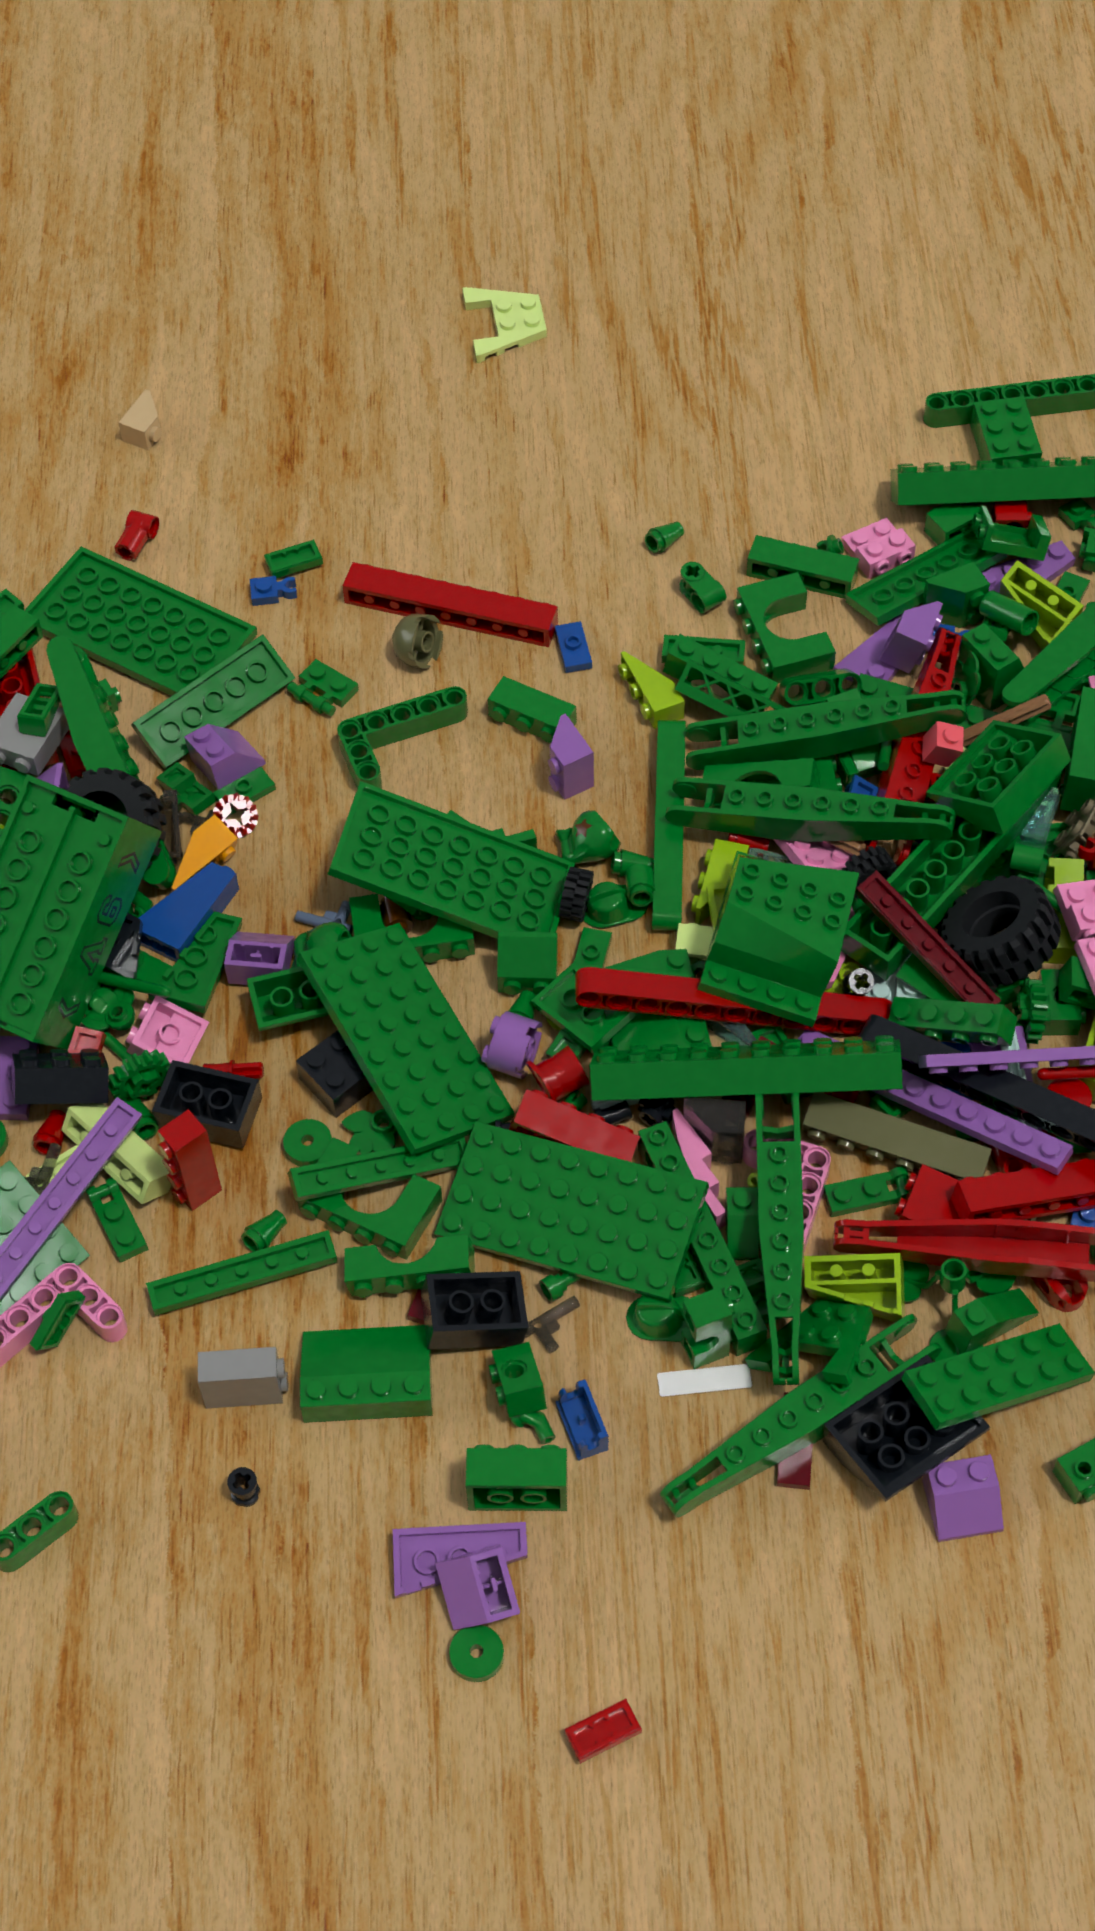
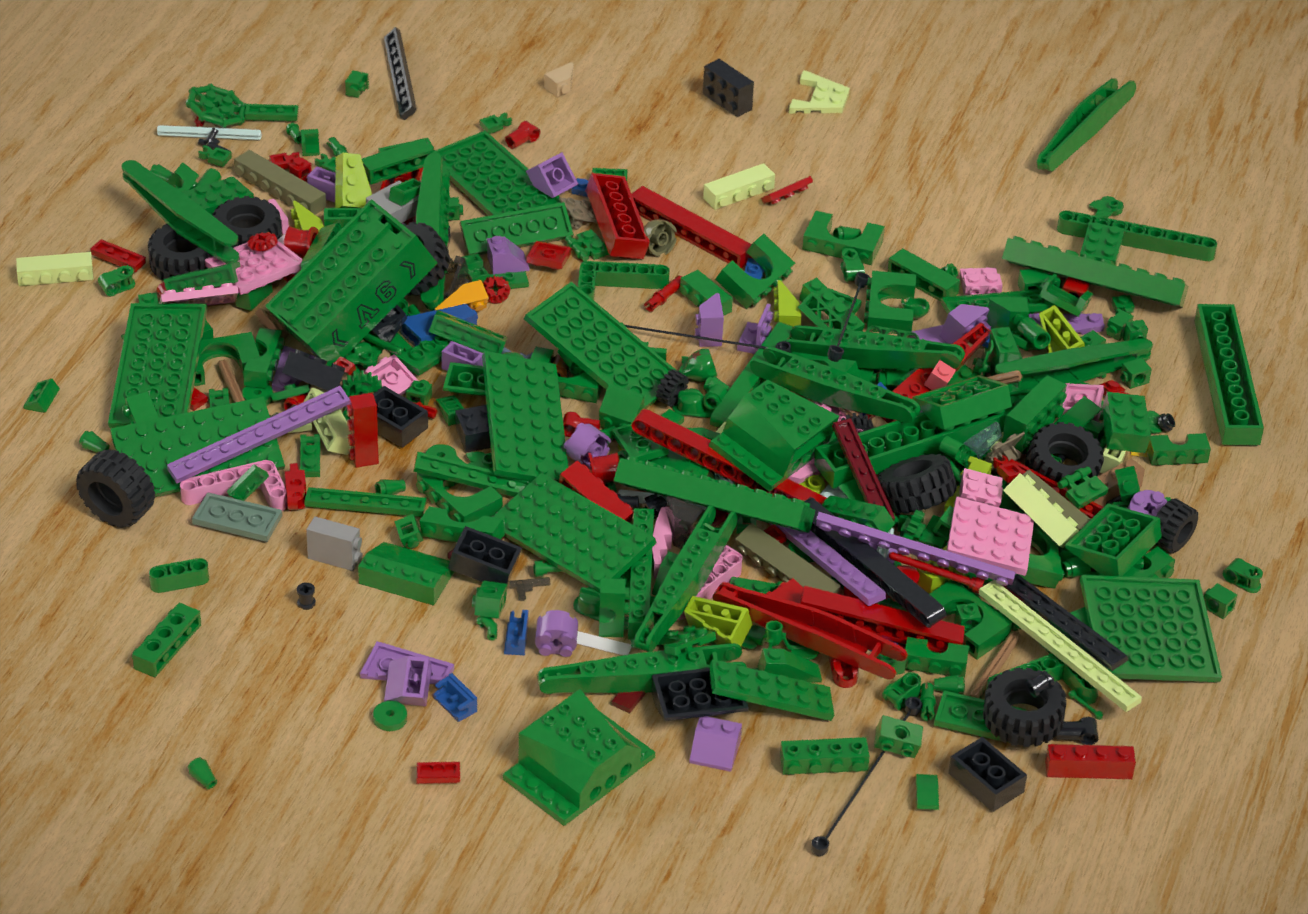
camera: 20 degrees right, 15 degrees down
green brick [465,1444,568,1511] -> none
bush [841,968,875,996] -> none
none -> green brick [132,602,201,678]
none -> green cone [188,757,217,789]
none -> sand green plate [192,492,283,542]
none -> green plate [271,384,311,401]
none -> red piece [284,463,307,510]
none -> green brick [394,514,424,548]
none -> green brick [406,380,432,406]
none -> green fence [429,310,508,354]
none -> blue hinge [433,673,477,722]
none -> green slope [436,395,464,426]
none -> green plate [479,113,512,134]
none -> green wedge [503,689,656,826]
none -> medium lavender slope [526,153,578,198]
none -> red plate [526,241,572,270]
none -> medium lavender brick [535,610,578,657]
none -> dark tan hinge [559,197,598,229]
none -> red piece [563,412,600,437]
none -> red brick [586,173,650,259]
none -> black piece [625,325,791,353]
none -> red pin [644,275,682,312]
none -> black brick [703,59,754,117]
none -> yellowish green brick [703,163,775,210]
none -> green arch [715,233,795,309]
none -> medium lavender bracket [737,304,773,354]
none -> red plate [761,176,813,205]
none -> green arch [802,210,885,266]
none -> black piece [827,272,870,362]
none -> green hair [901,297,930,319]
none -> green piece [1037,78,1136,172]
none -> green plate [1089,196,1124,218]

